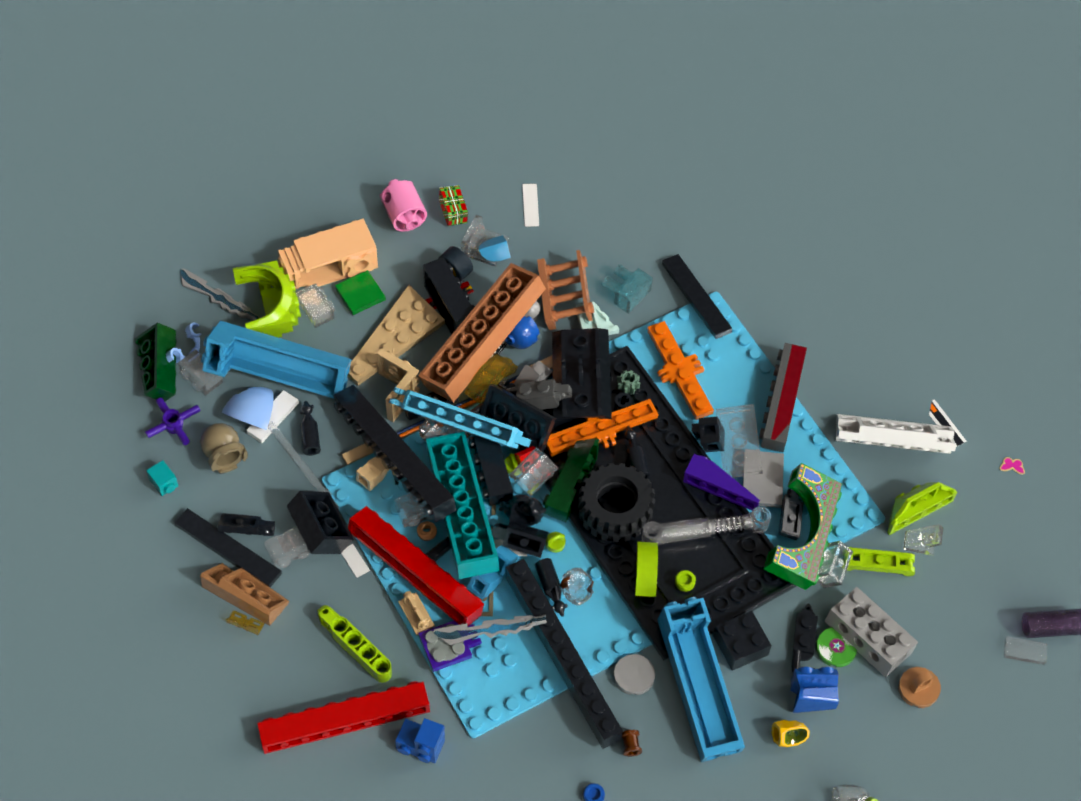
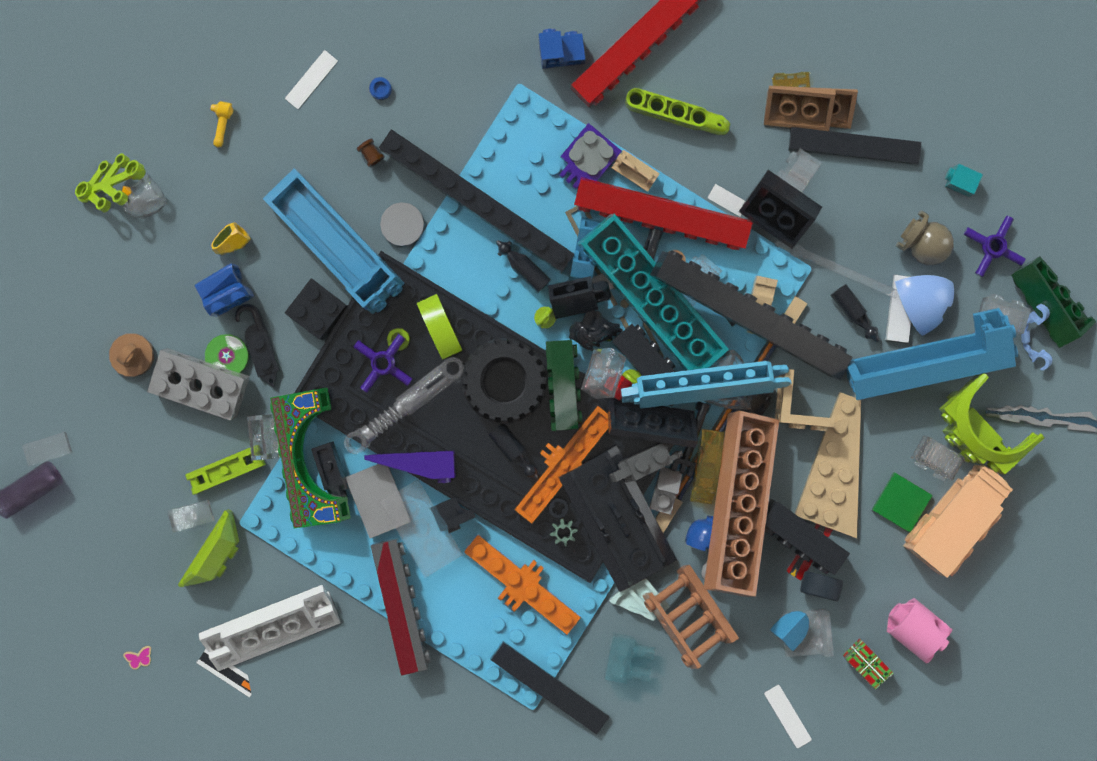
camera: 150 degrees right, 30 degrees up
black hinge [218,513,275,536] -> none
light grey sword [433,615,547,645] -> none
clear hair [560,567,594,606] -> none
none -> dark purple bar [354,334,412,393]

